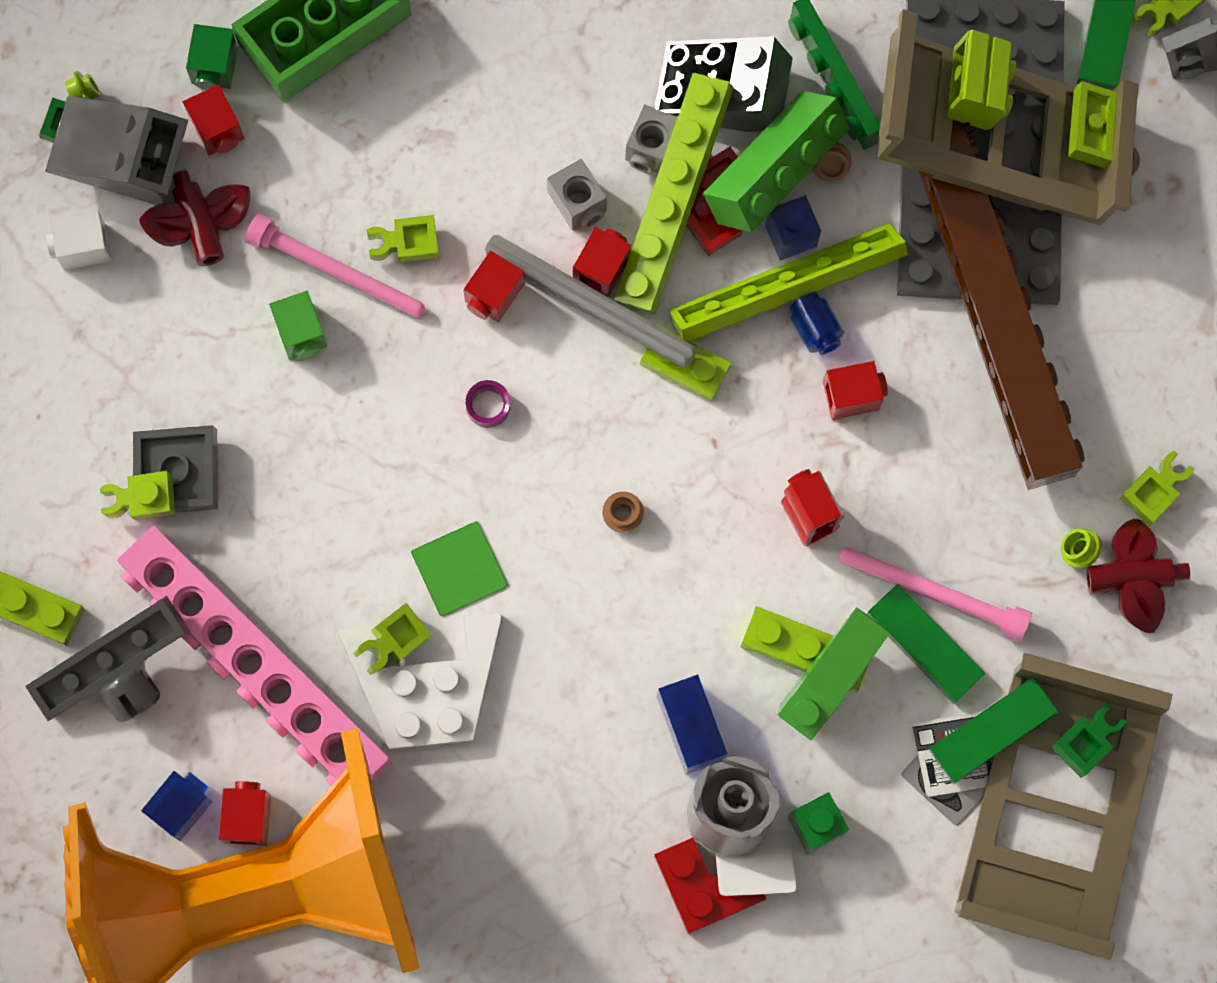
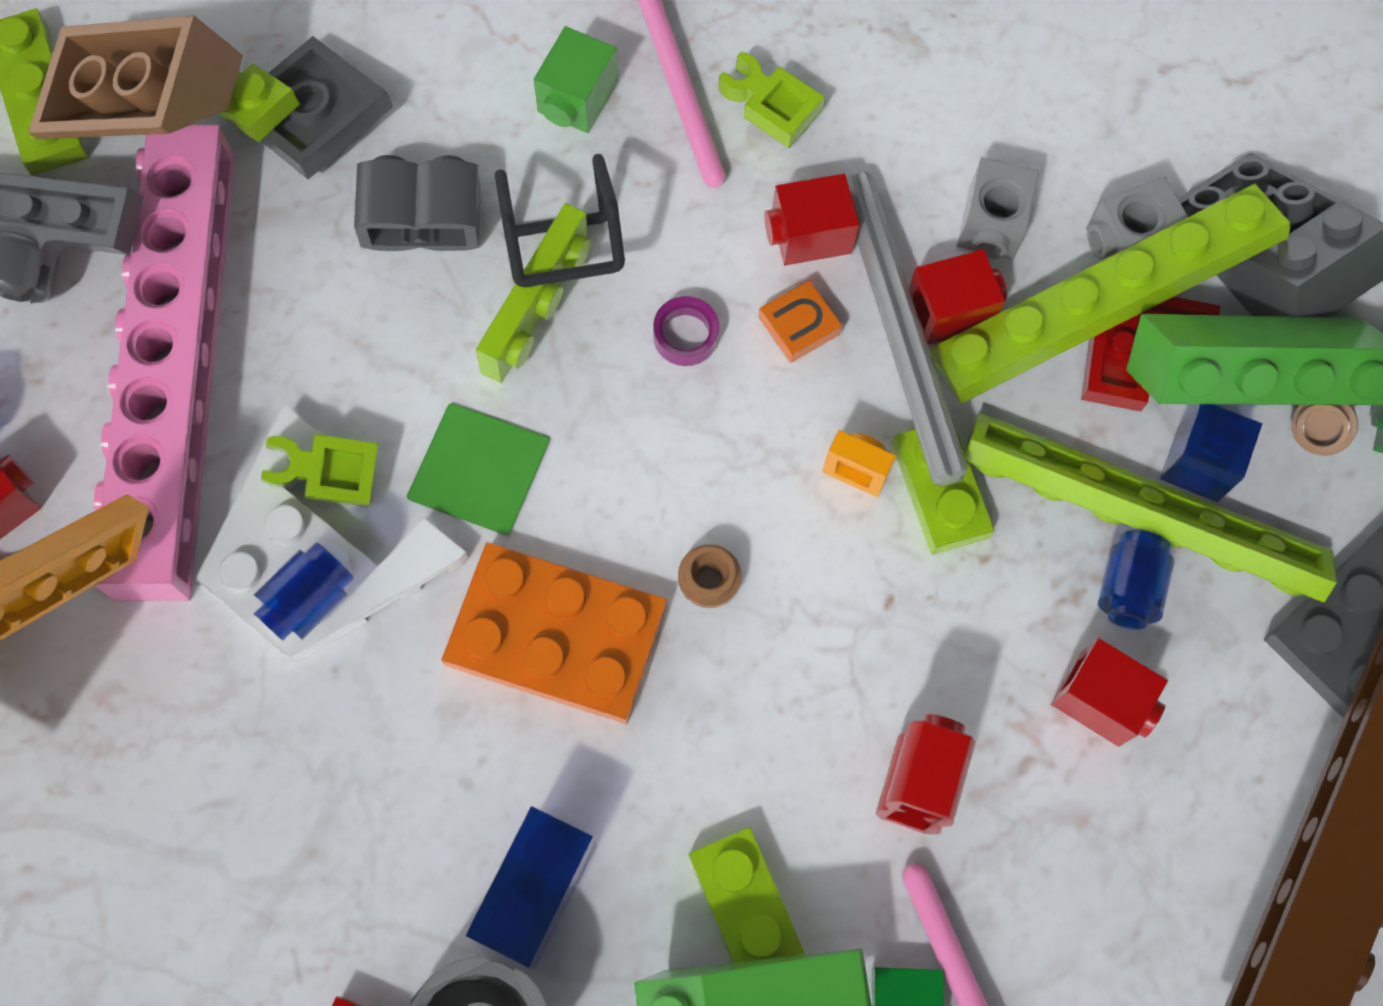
camera: 45 degrees right, 5 degrees down
none -> medium nougat slope [28,15,243,139]
none -> clear blue brick [253,542,354,641]
none -> dark grey brick [354,155,480,251]
none -> orange plate [441,542,667,725]
none -> lime plate [476,203,592,383]
none -> black piece [495,154,625,287]
none -> orange tile [758,280,842,363]
none -> light orange plate [822,430,896,497]

